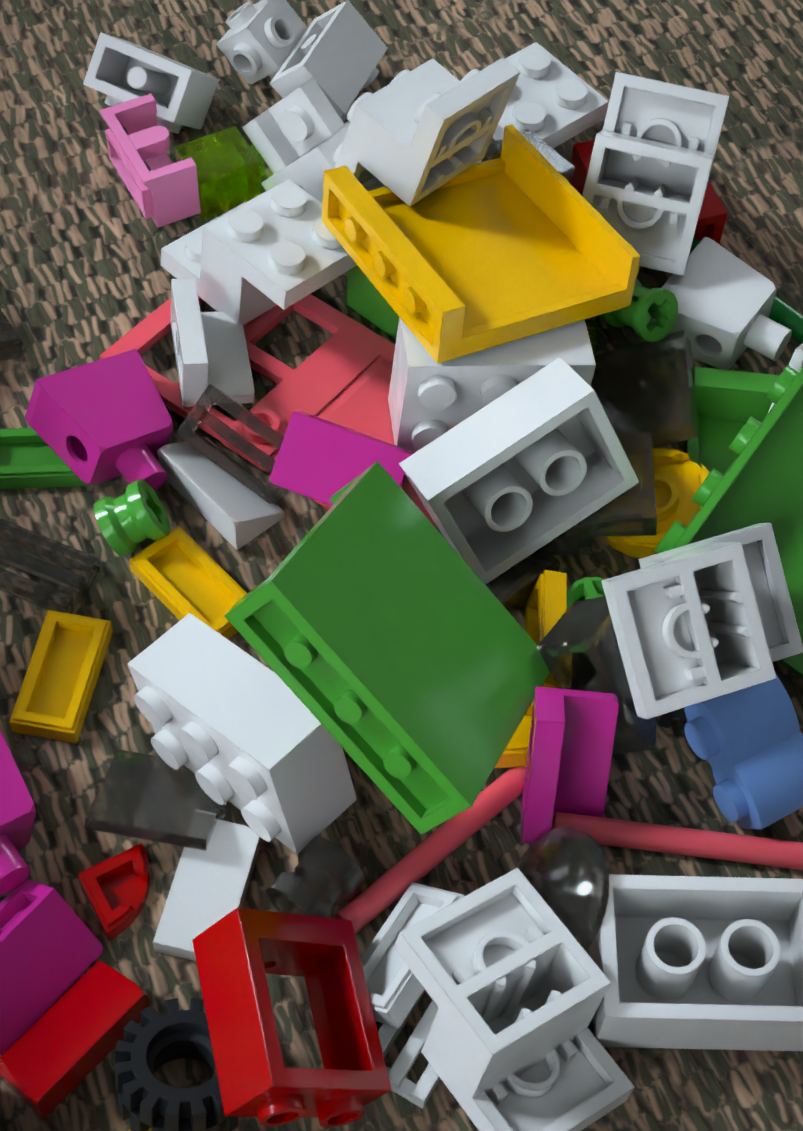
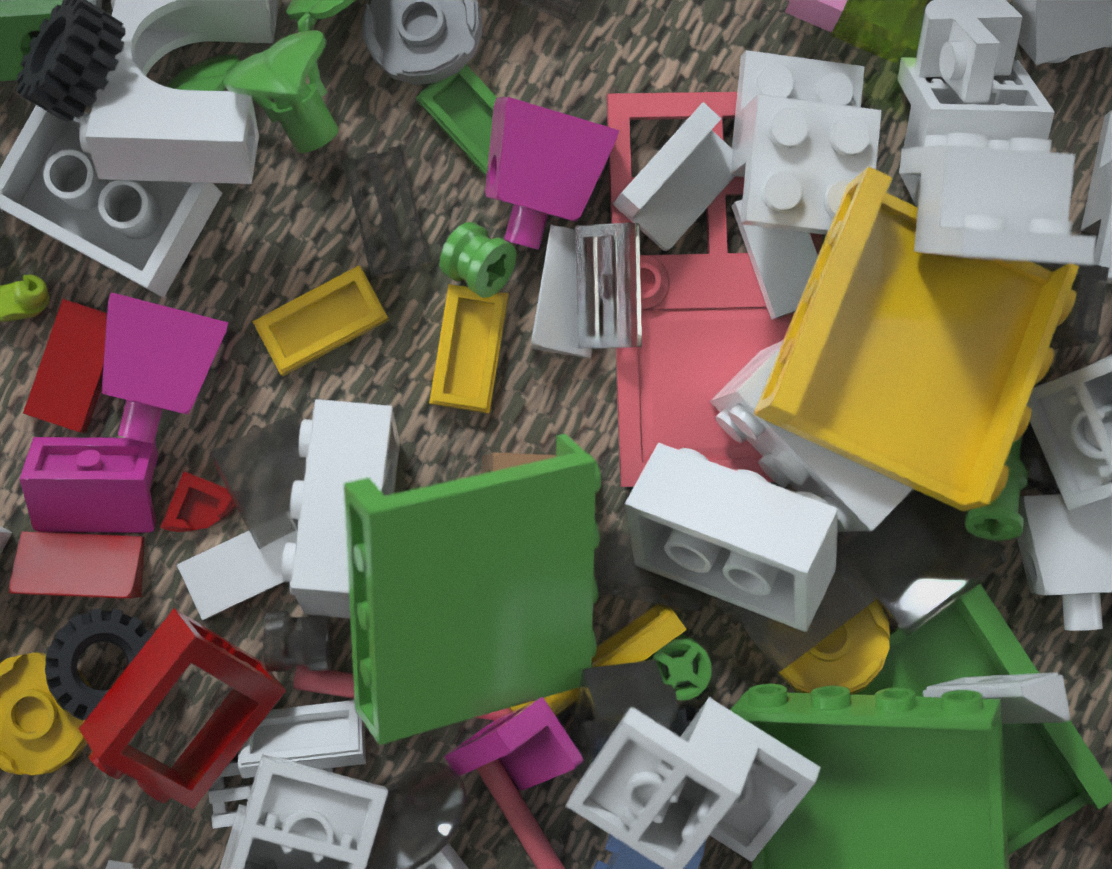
camera: 55 degrees right, 30 degrees up
dark pink panel [270,411,415,506] -> none
none -> white tile [732,199,818,320]

